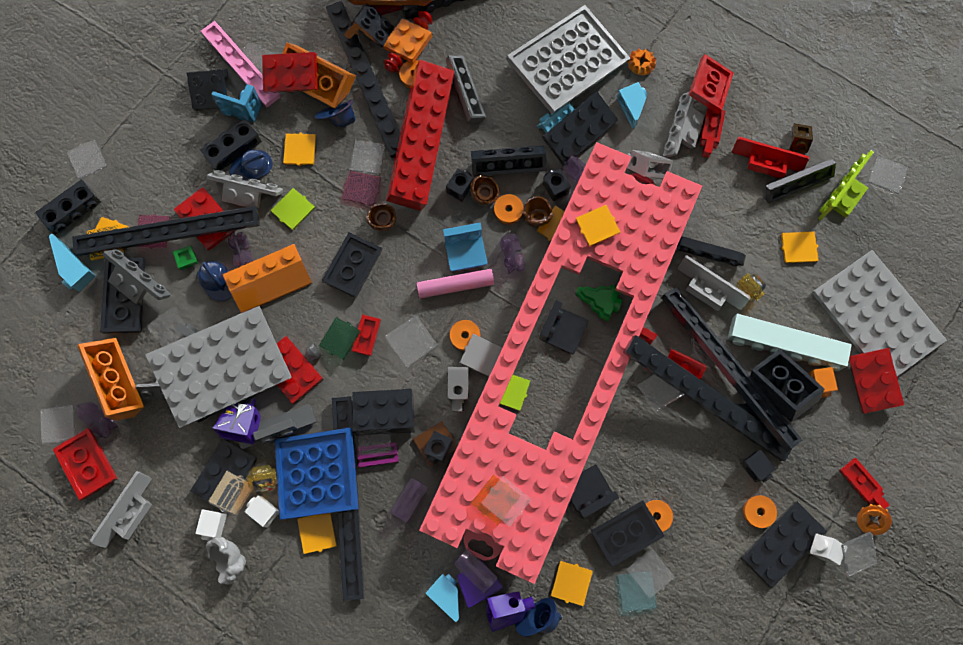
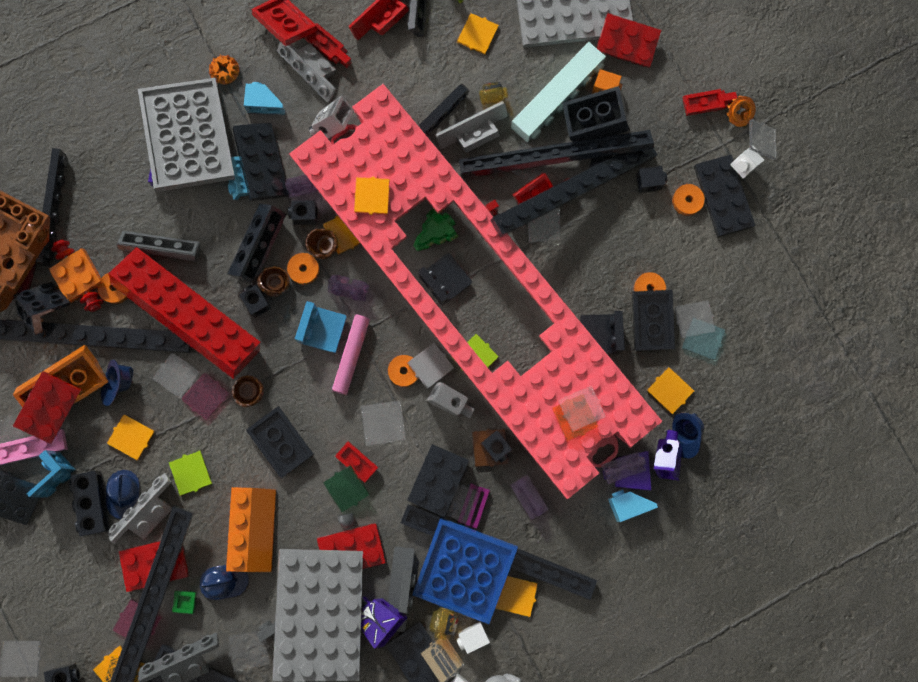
camera: 70 degrees left, 5 degrees up
clear purple hinge [228,231,254,268] -> none

